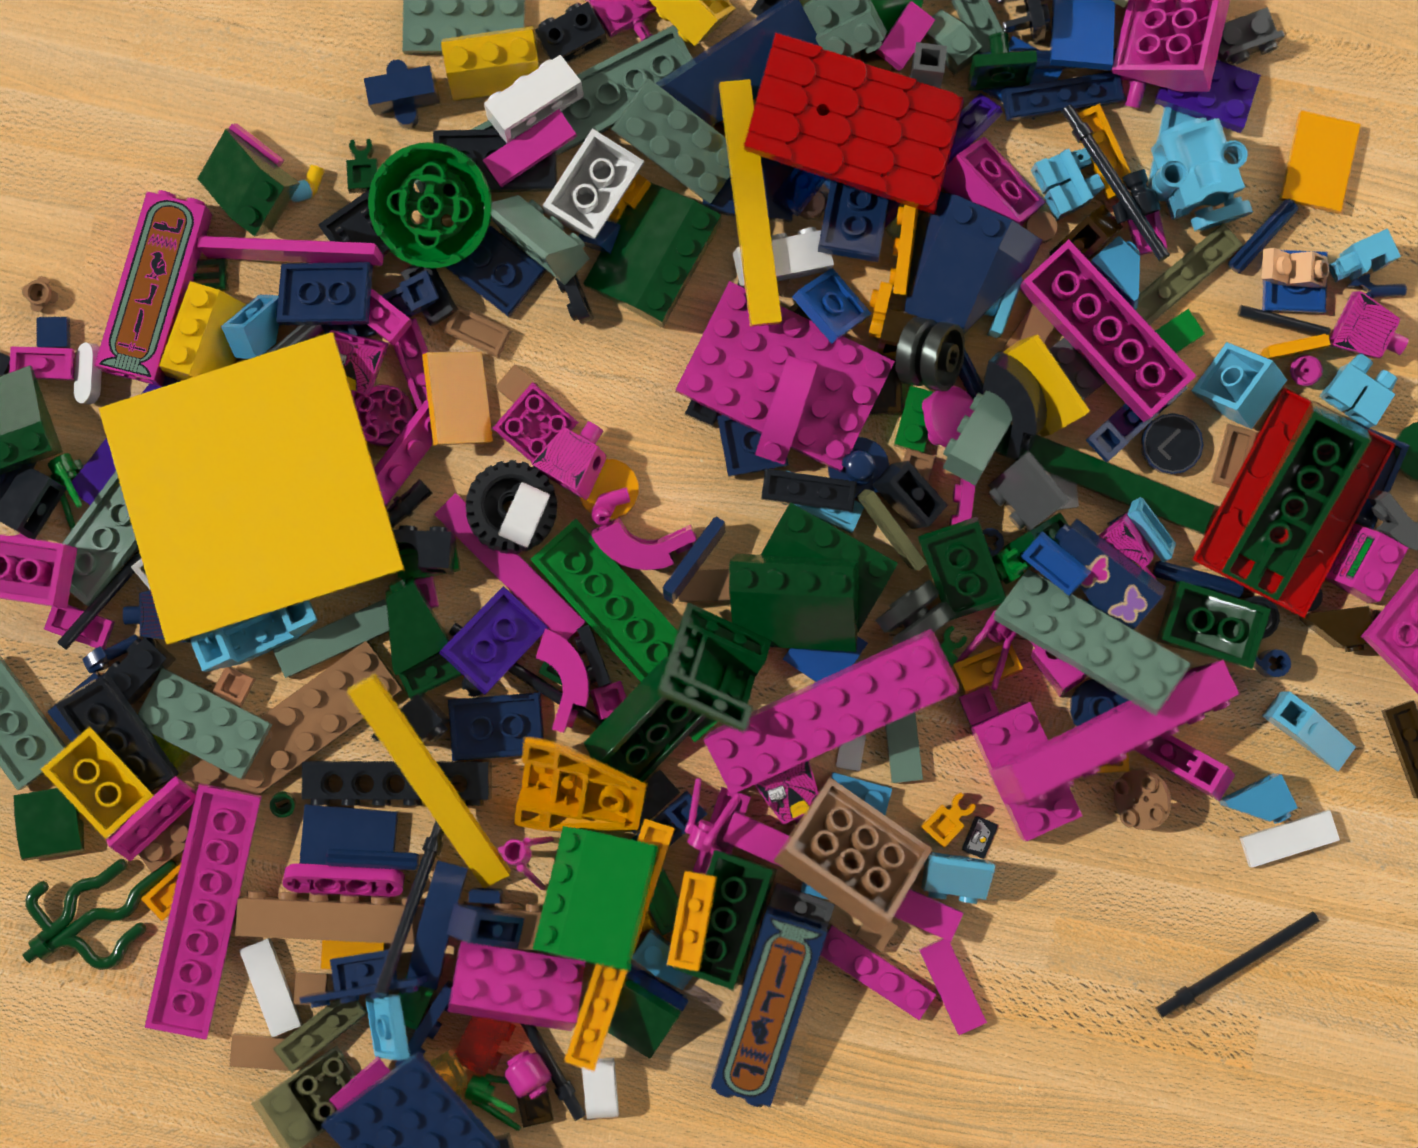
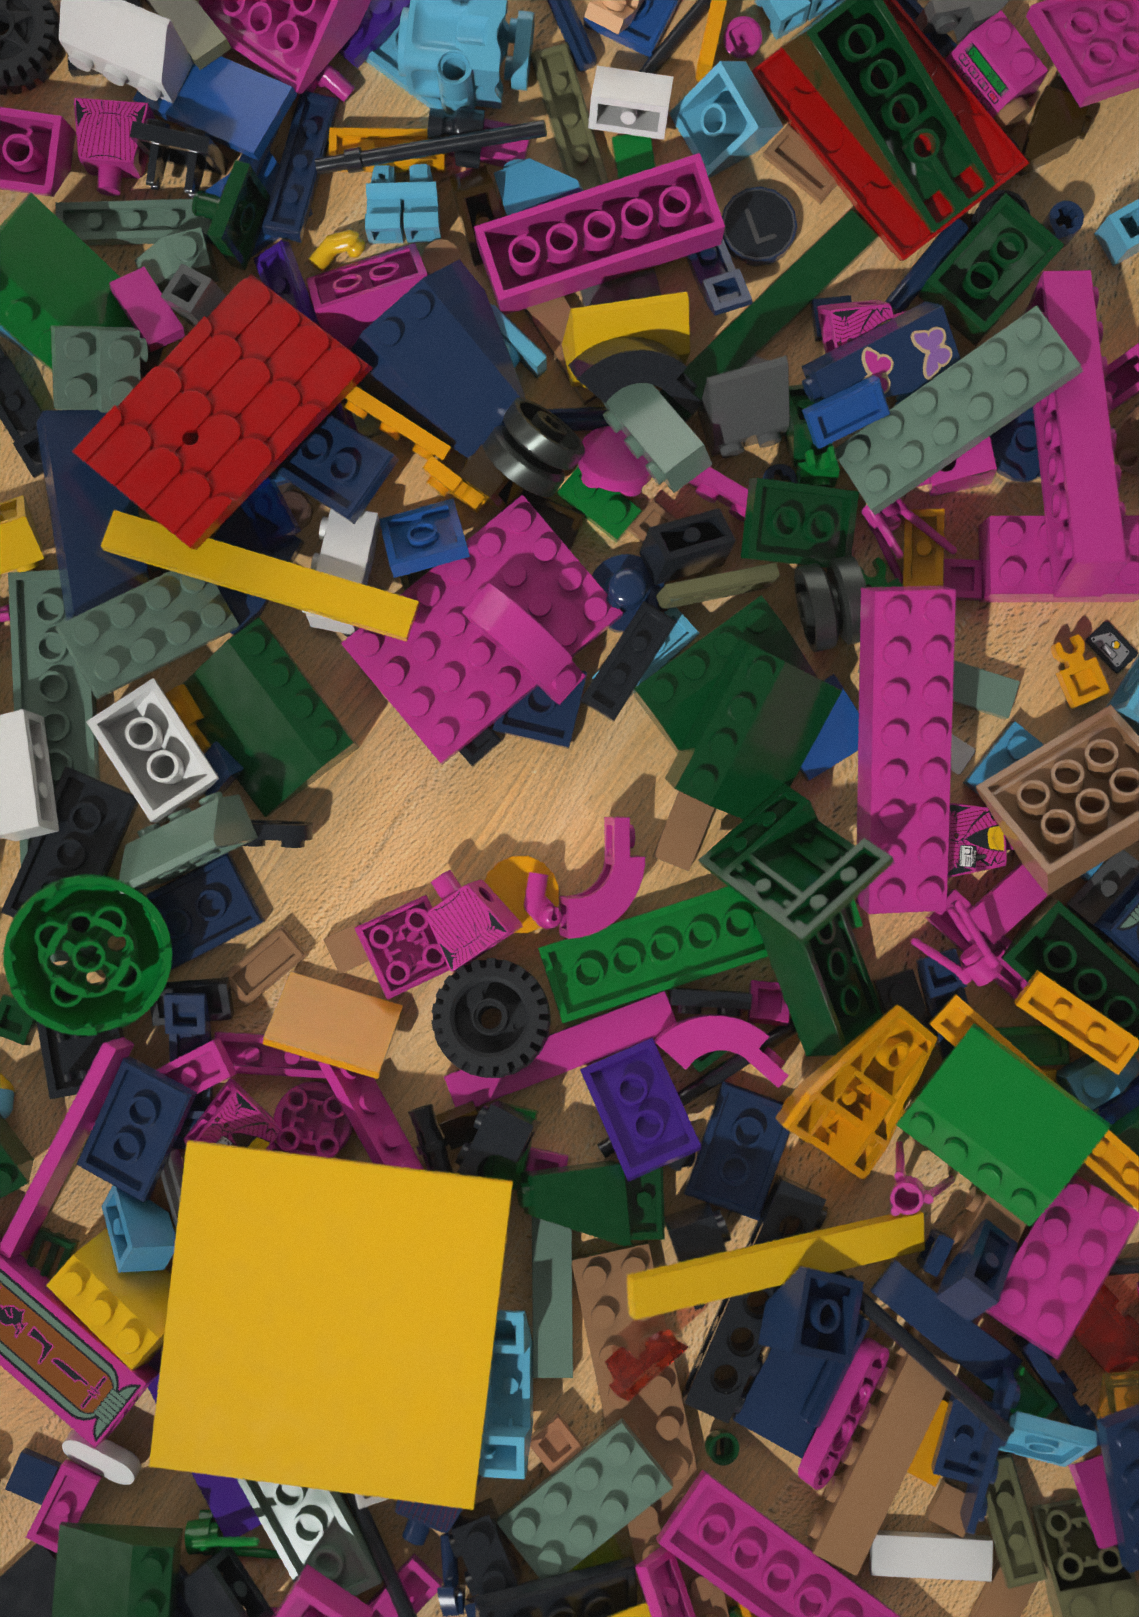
camera: 70 degrees left, 0 degrees up
dark pink tile [483,109,577,187] -> none
white beam [499,482,551,548] -> none
dark blue tile [663,516,725,604] -> none
medium azure tile [1127,497,1176,562] -> none
none -> yellow arm [308,229,366,273]
none -> dark brown tile [436,1100,479,1150]
none -> white brick [588,66,673,140]
none -> clear red hinge [605,1328,689,1401]
none -> dark blue slope [758,1266,864,1365]
none -> medium nougat tile [993,97,1031,134]

